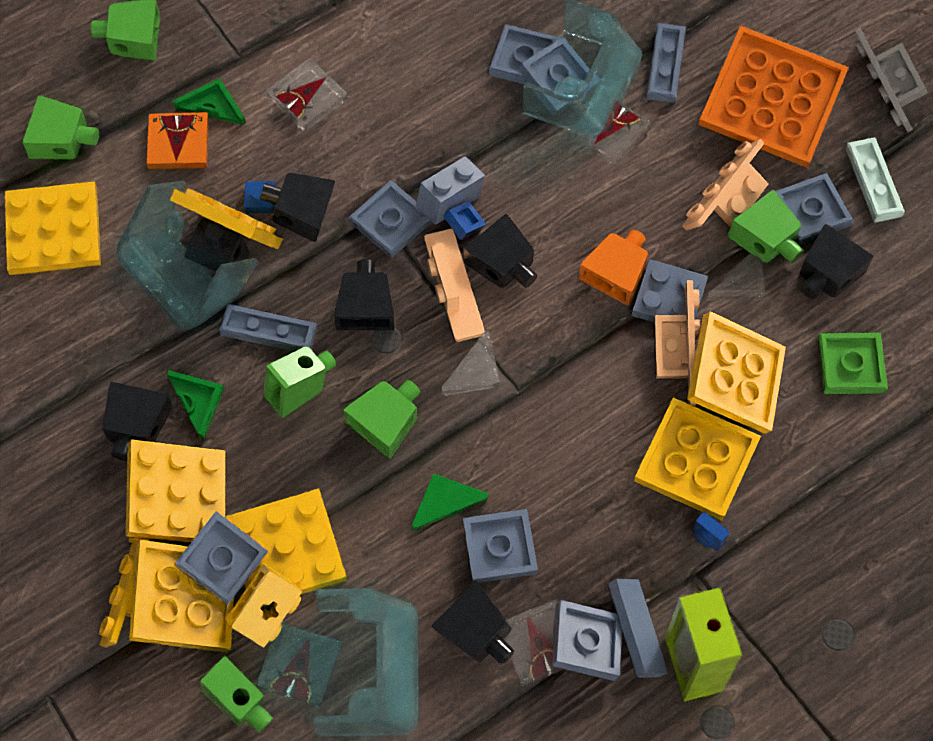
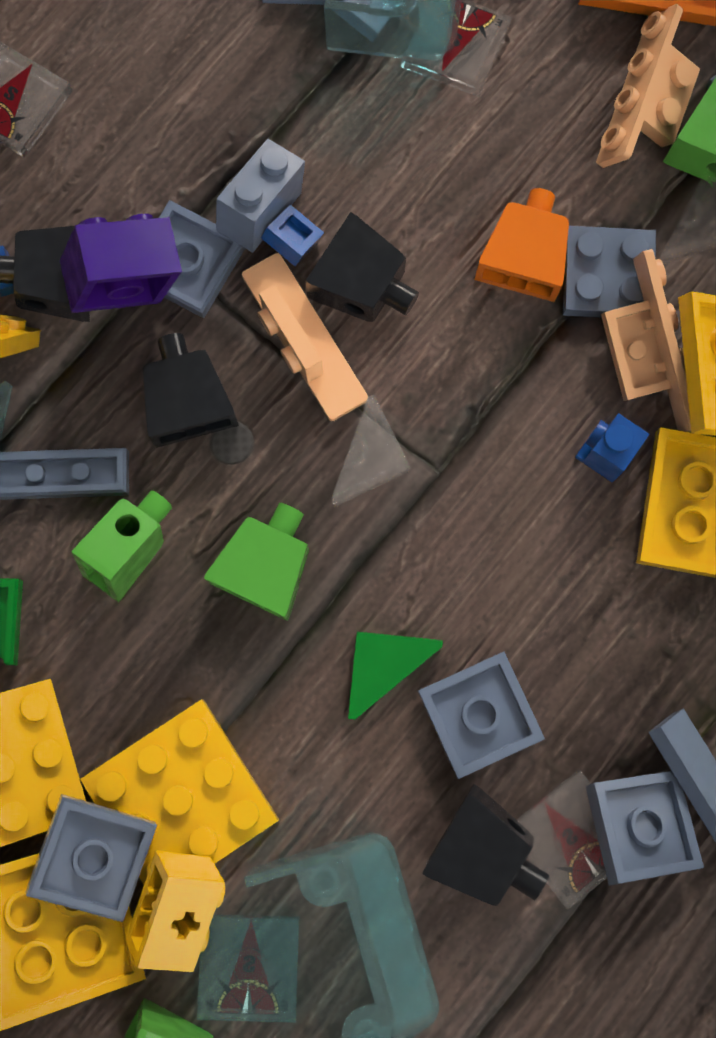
camera: 15 degrees left, 15 degrees up
none -> dark purple brick [60,214,182,313]
none -> blue brick [575,413,650,482]

